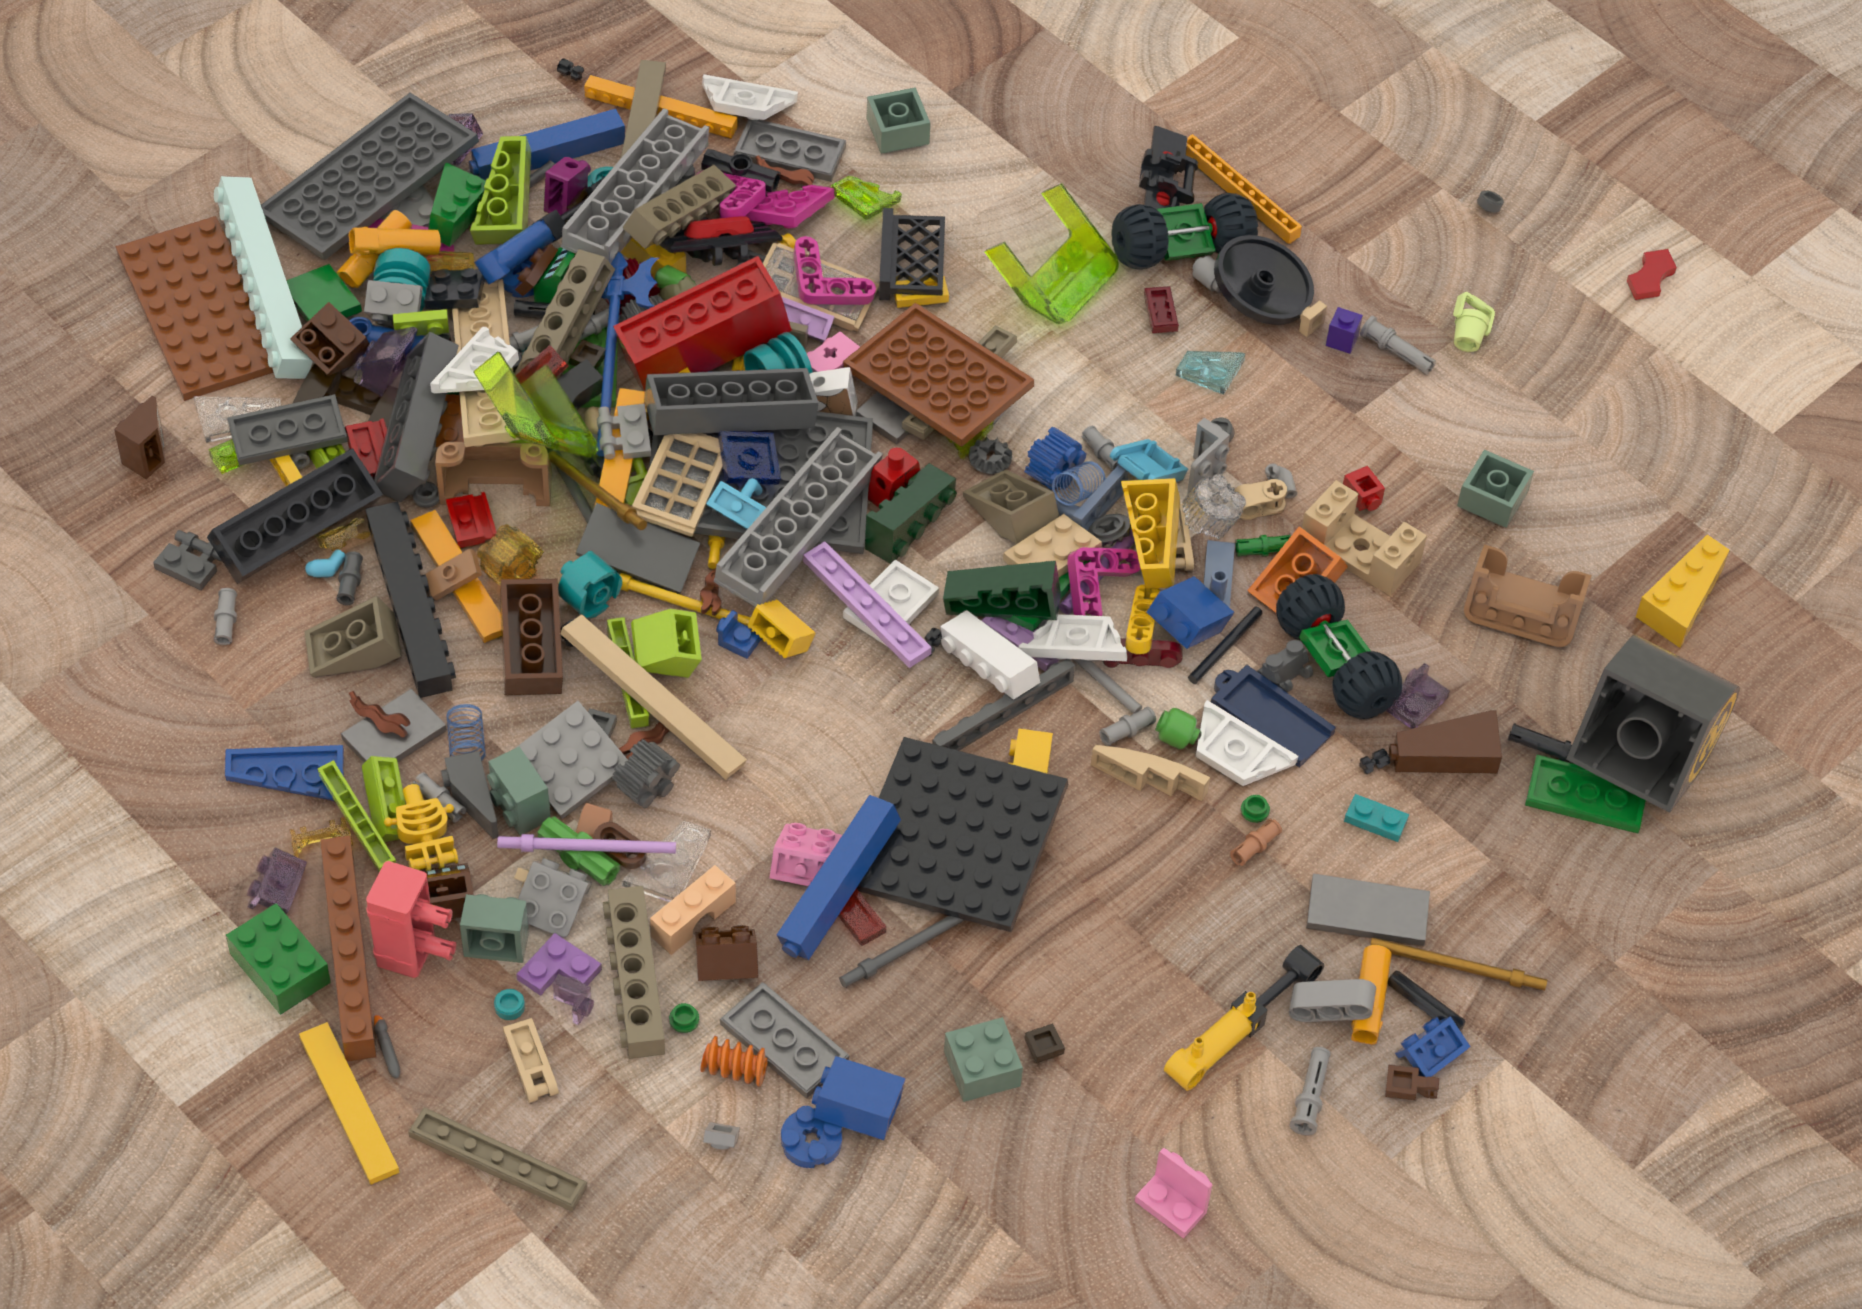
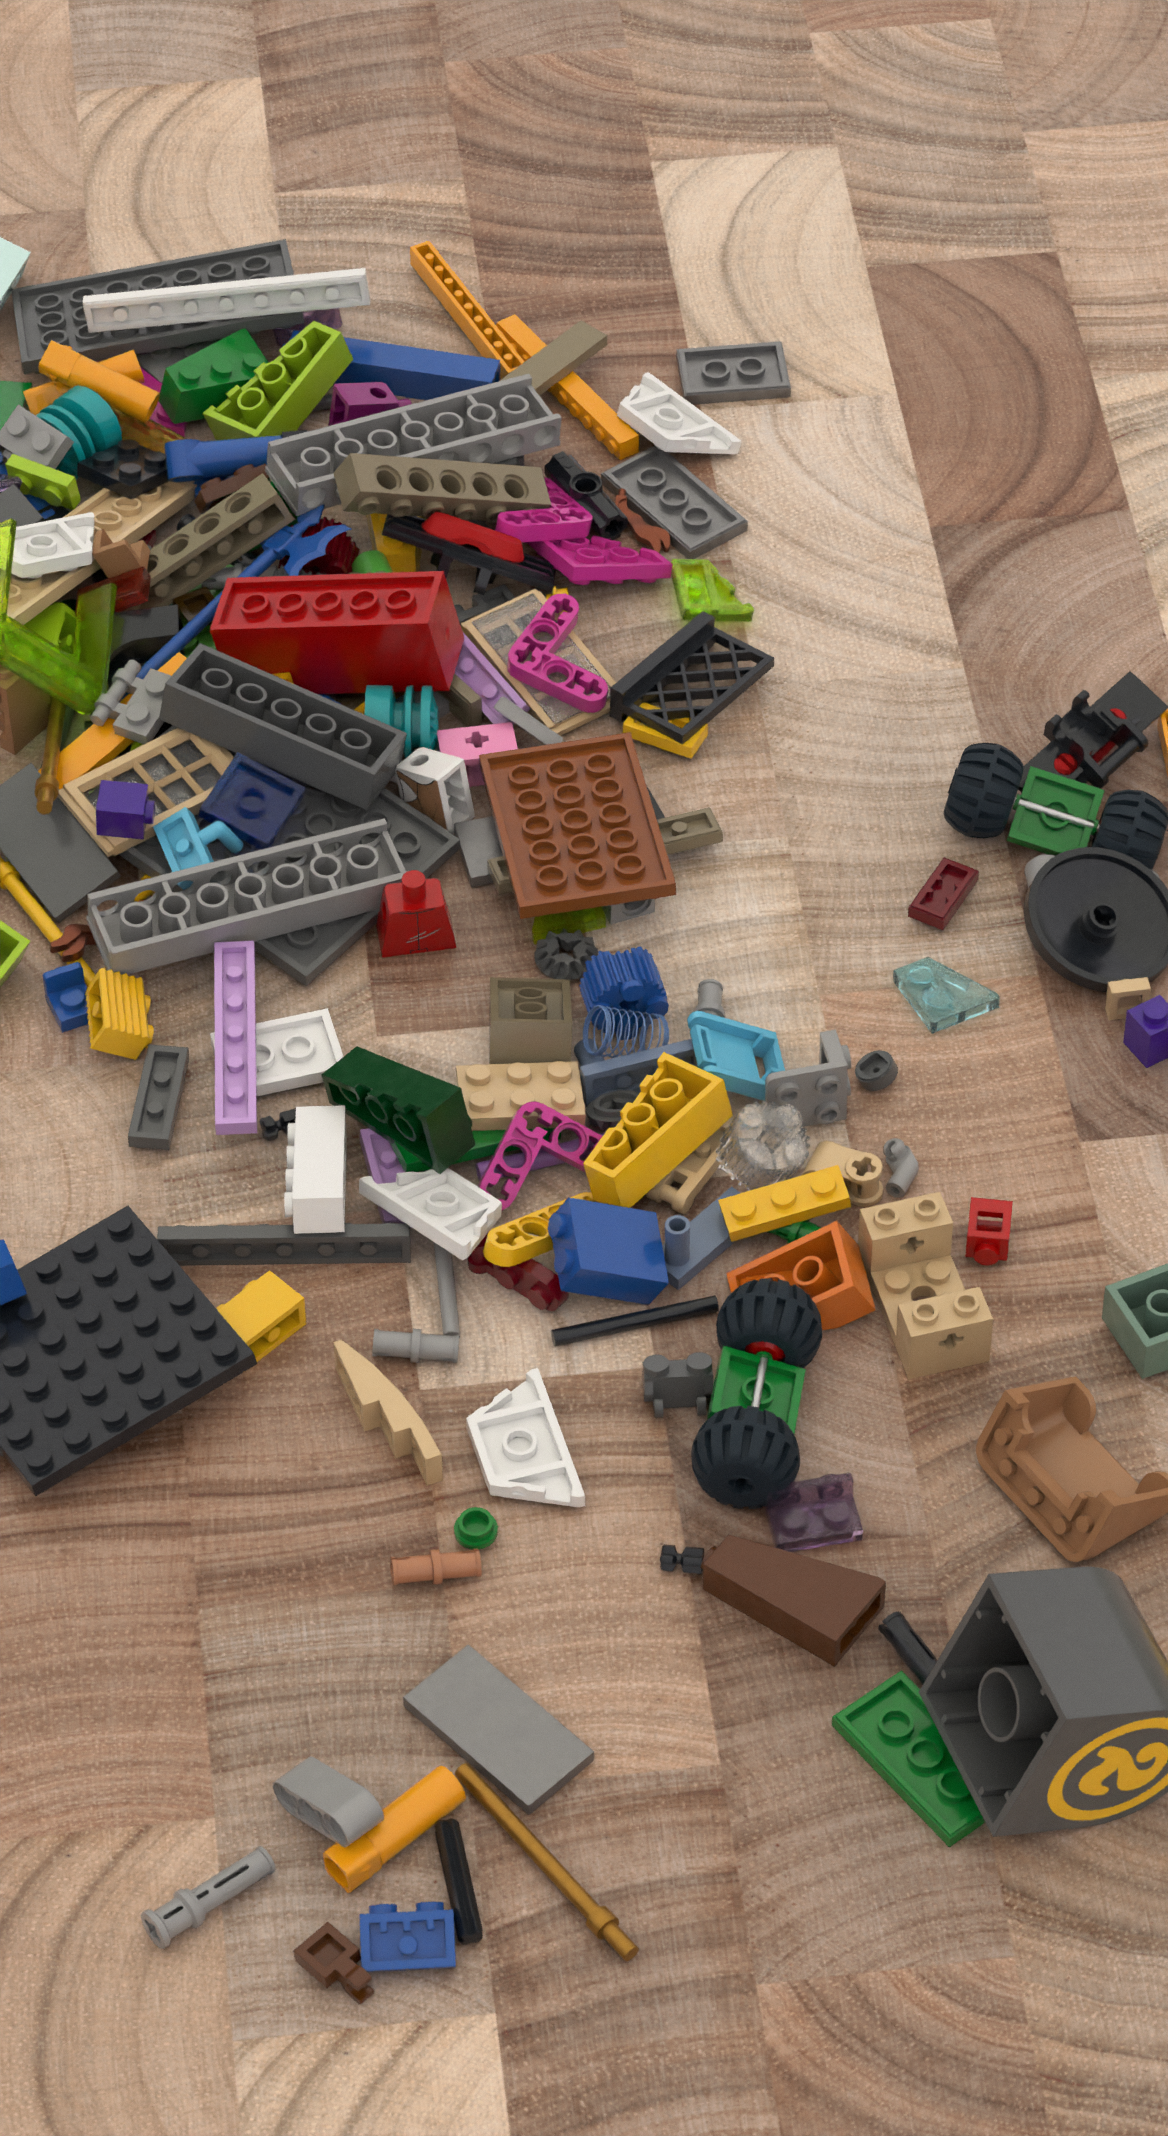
camera: 40 degrees right, 5 degrees down
black piece [557,58,584,81] -> none
dark green wedge [865,463,957,564] -> none
sand green brick [866,87,930,154] -> none
clear neon green windscreen [984,183,1119,324] -> none
bright green head [1155,708,1200,749] -> none
yellow piece [1164,945,1324,1091] -> none
dark blue piece [1211,664,1336,768] -> none
teal plate [1344,794,1409,842] -> none
none -> white tile [83,268,370,333]
none -> medium nougat panel [92,529,150,586]
none -> dark purple brick [96,780,155,840]
none -> dark grey plate [128,1044,189,1150]
none -> light orange piece [410,241,524,379]
none -> light grey tile [493,697,566,745]
none -> flat silver tile [676,341,791,405]
none -> yellow plate [718,1165,851,1242]

